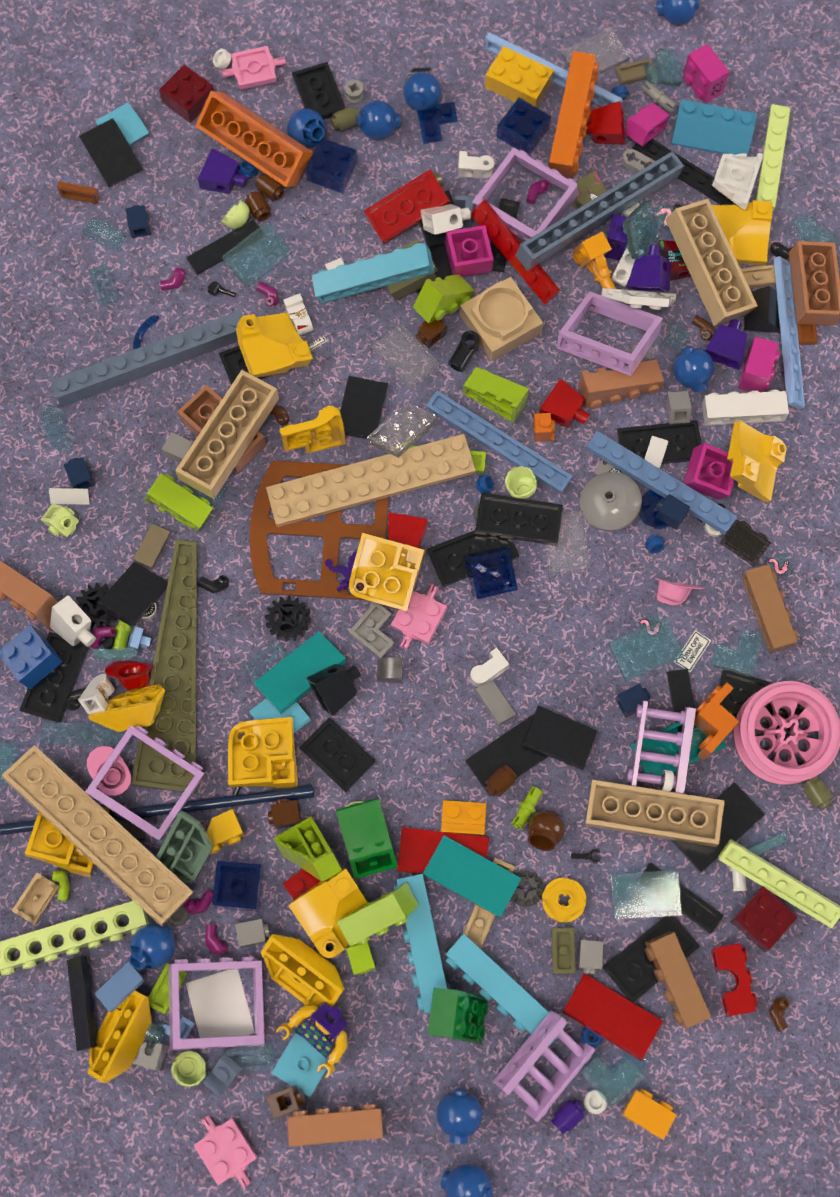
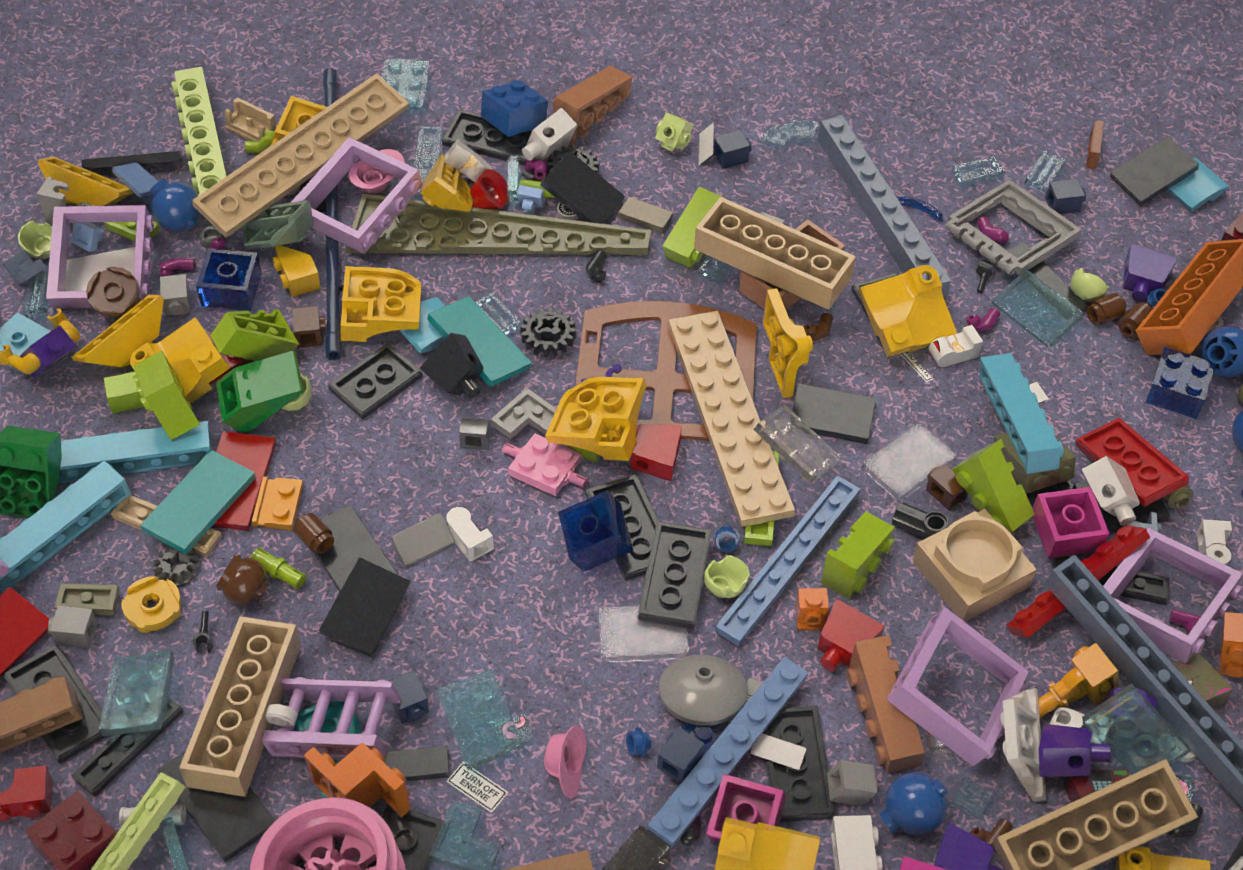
camera: 90 degrees right, 20 degrees down
none -> reddish brown tile [86,267,140,317]
none -> light grey hinge [945,179,1082,276]

